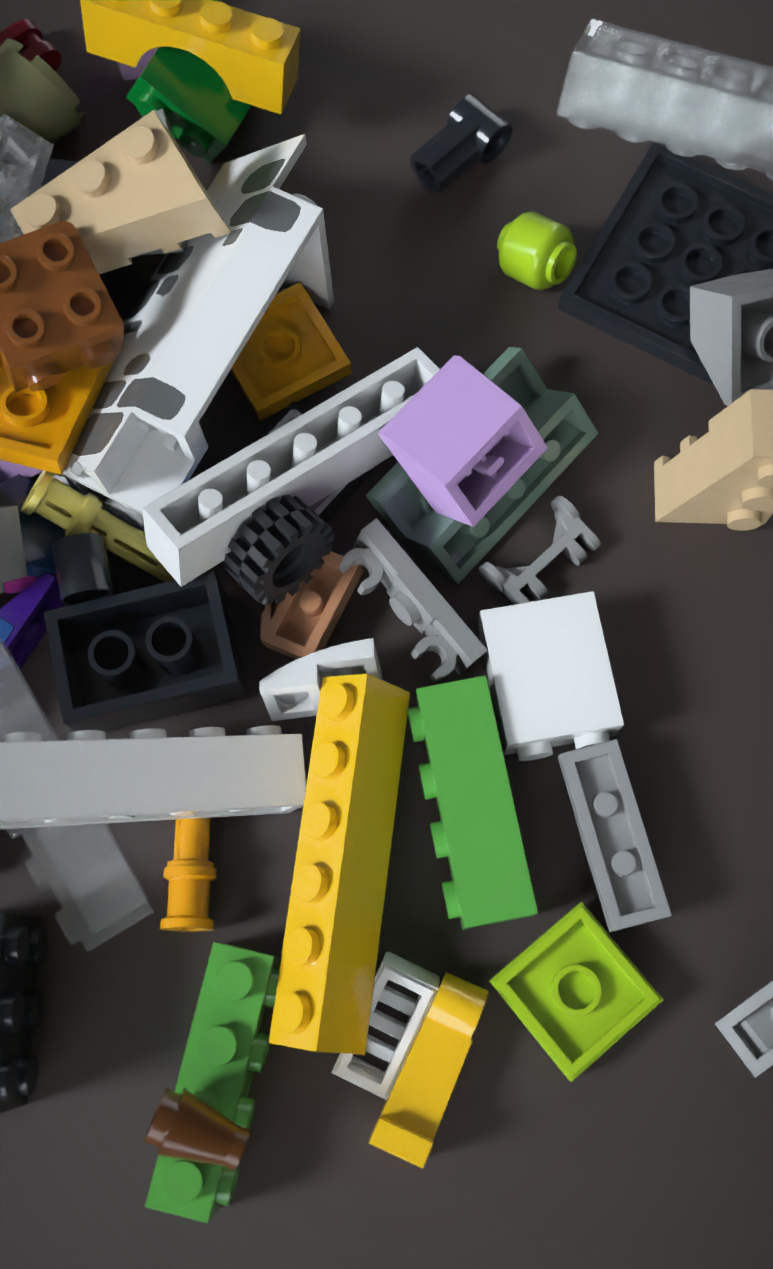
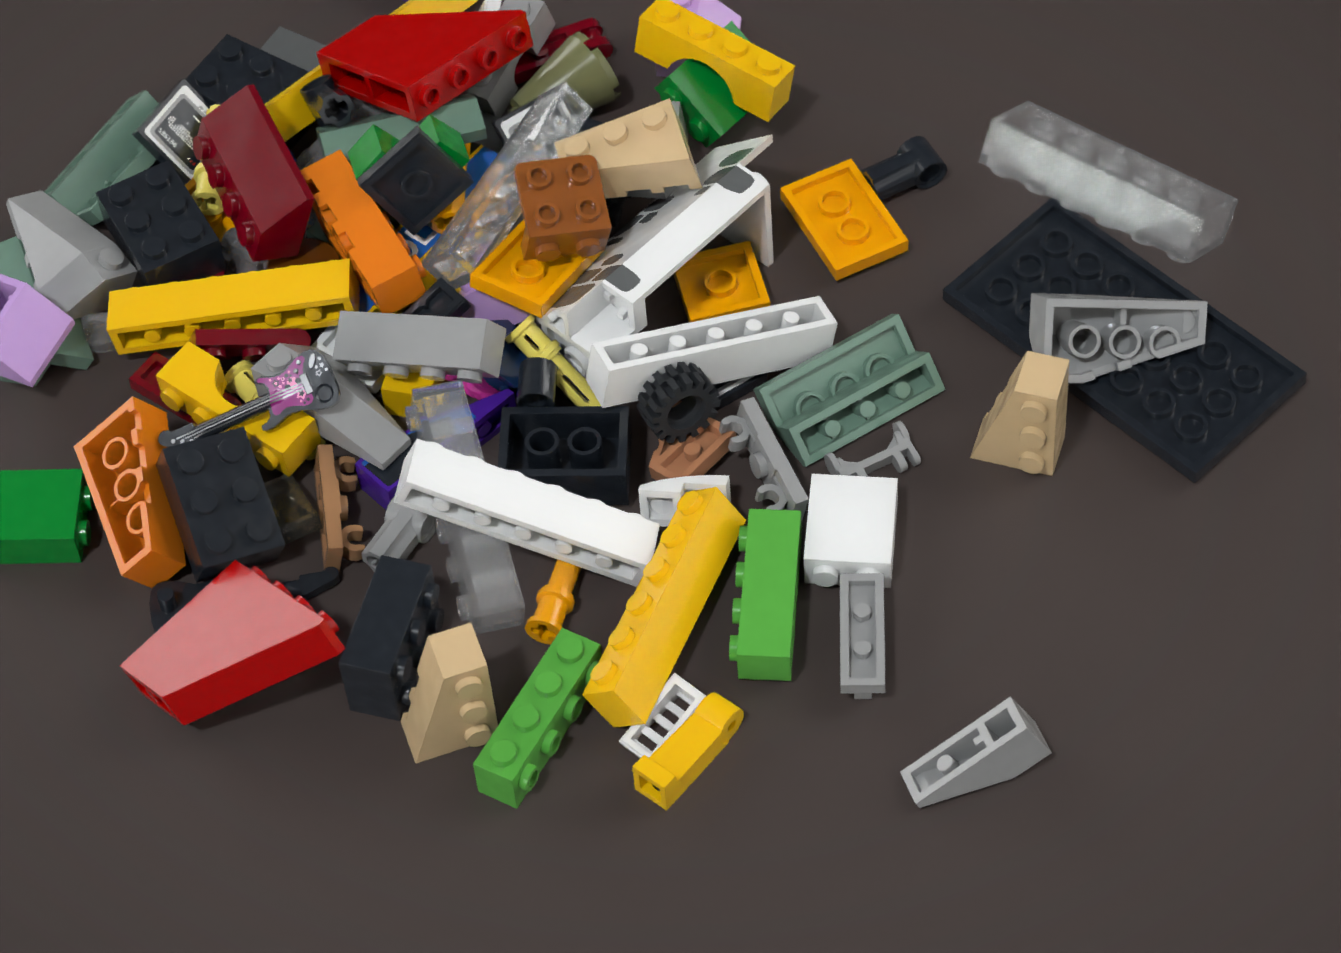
camera: 15 degrees right, 20 degrees down
reddish brown cone [144,1088,250,1170] -> none
lavender slope [378,355,548,527] -> none
lime plate [489,902,664,1082] -> none
lime head [497,211,577,291] -> none
none -> tan wedge [400,622,498,764]
none -> light orange plate [780,158,908,281]

